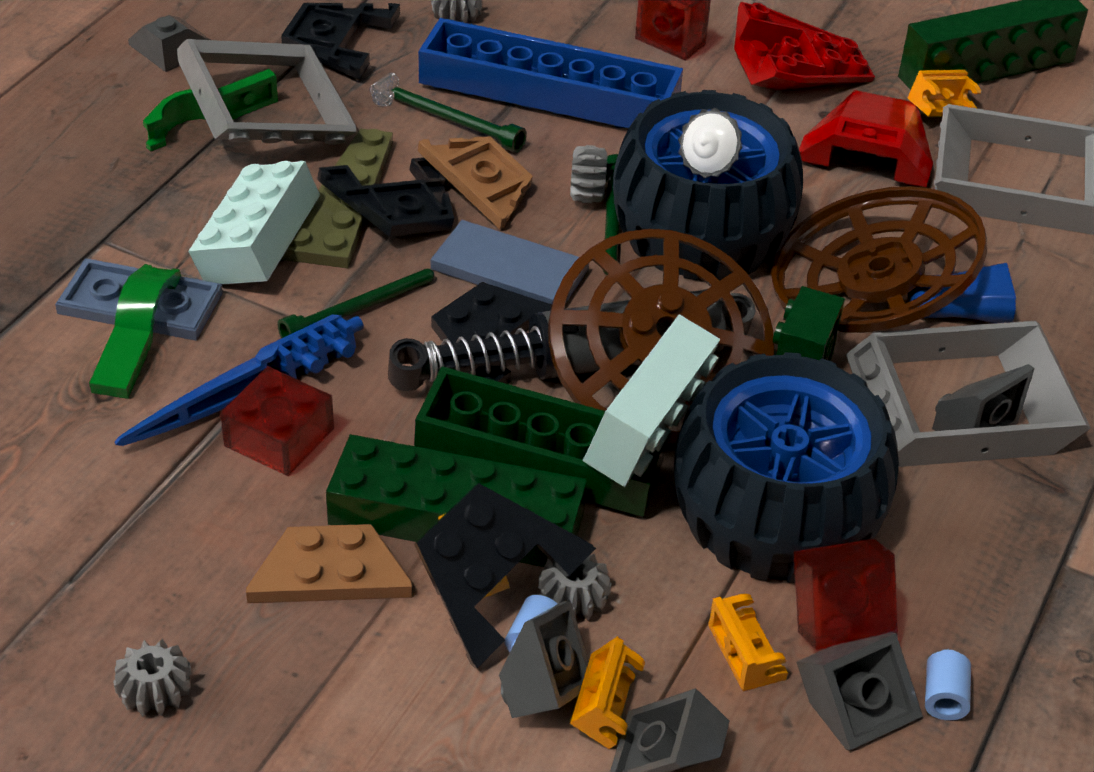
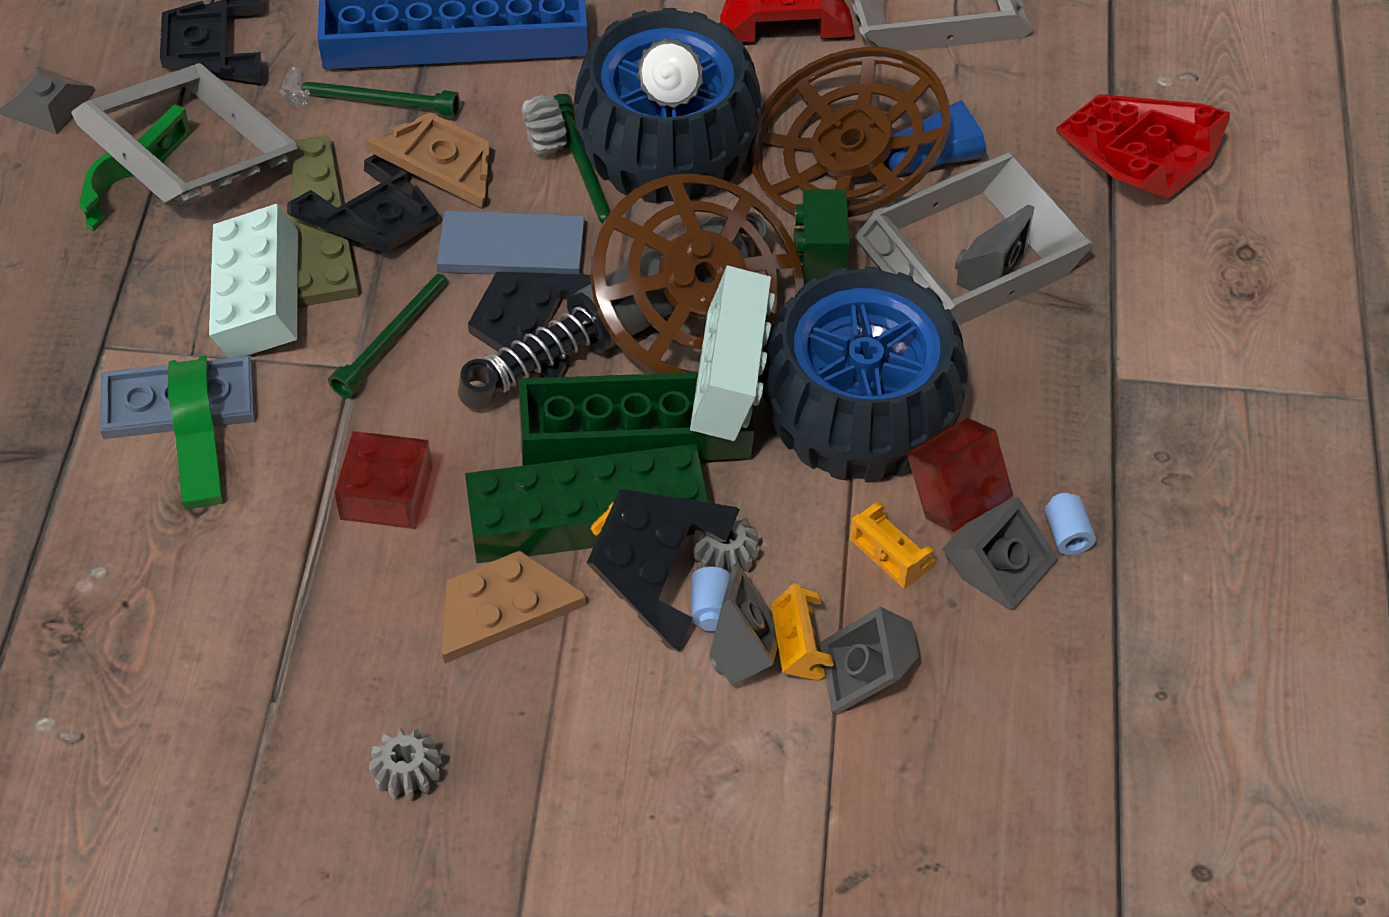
camera: 20 degrees left, 10 degrees up
blue piece [115,314,364,446] -> none

